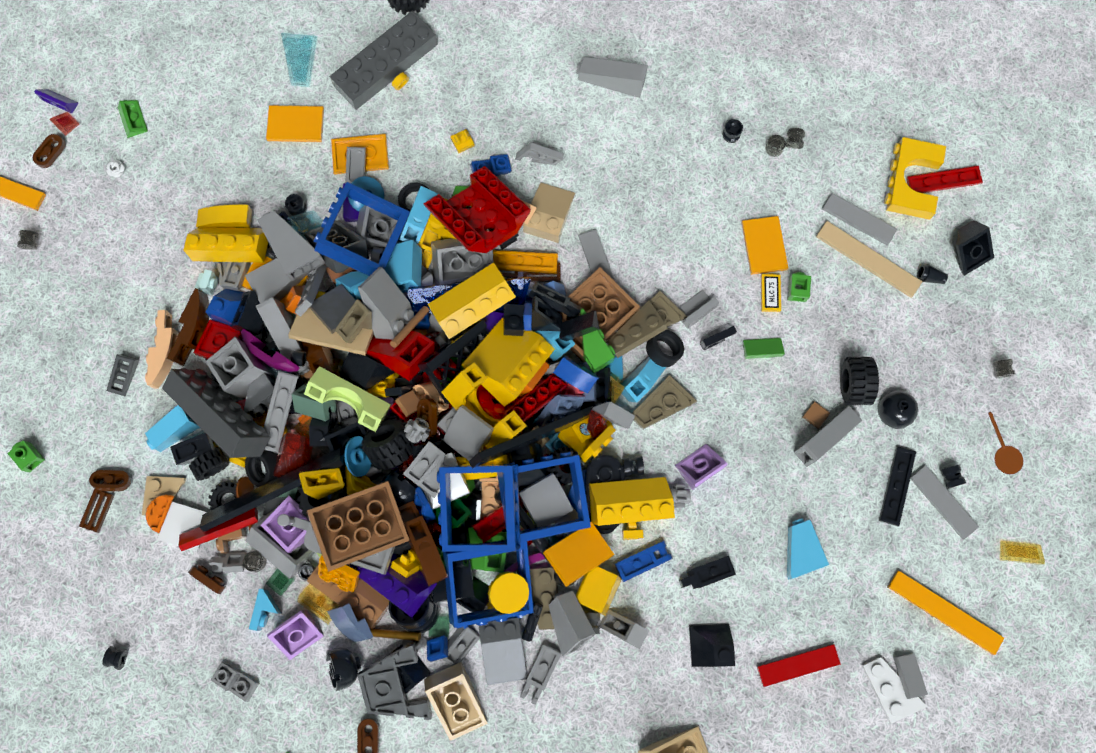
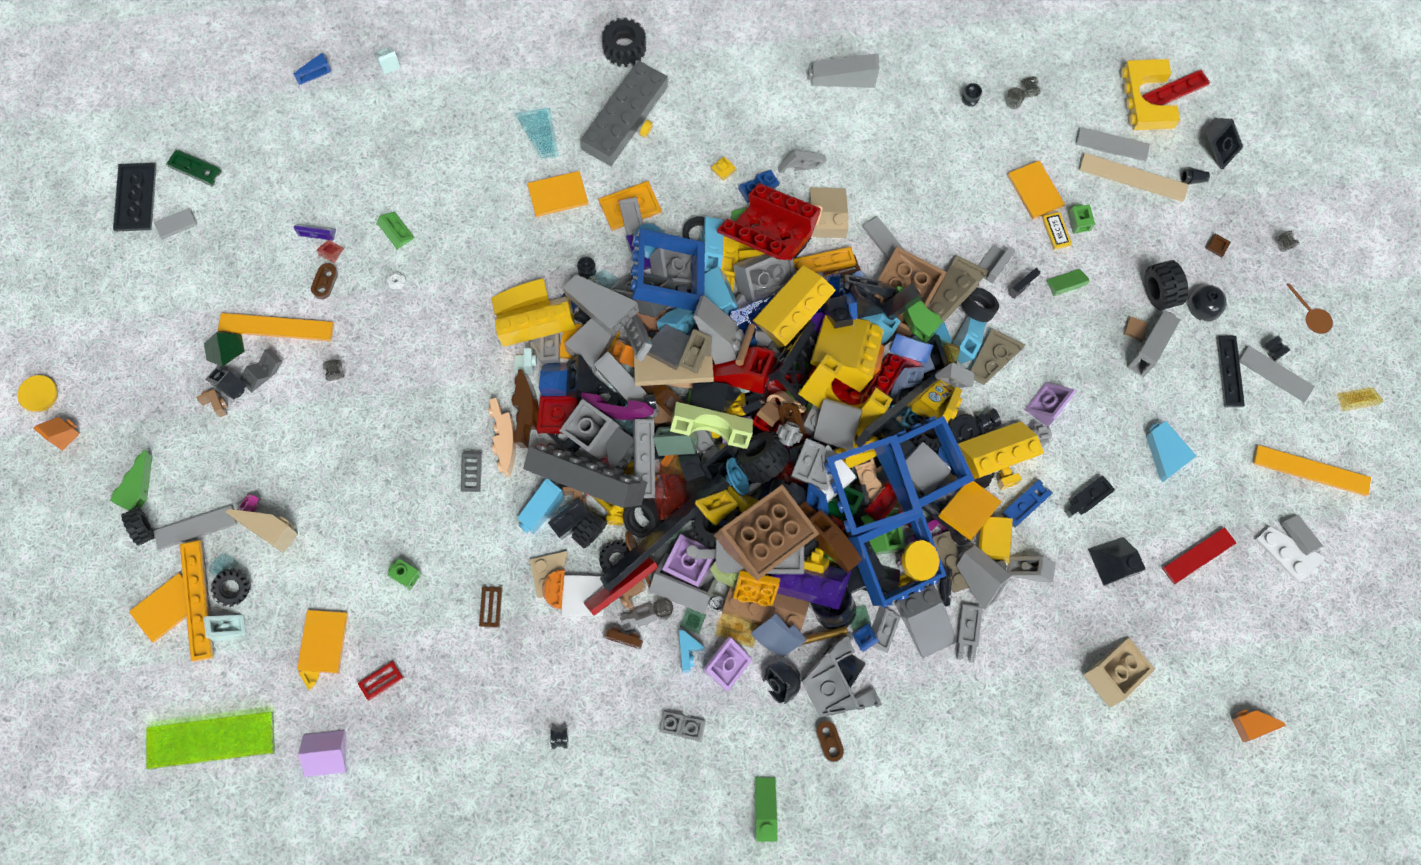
camera: 20 degrees left, 5 degrees down
reddish brown plate [89,470,131,492] -> none
tan slope [424,662,488,741] -> none
clear red slope [587,410,607,440] -> none
none -> reddish brown tile [1206,233,1231,258]

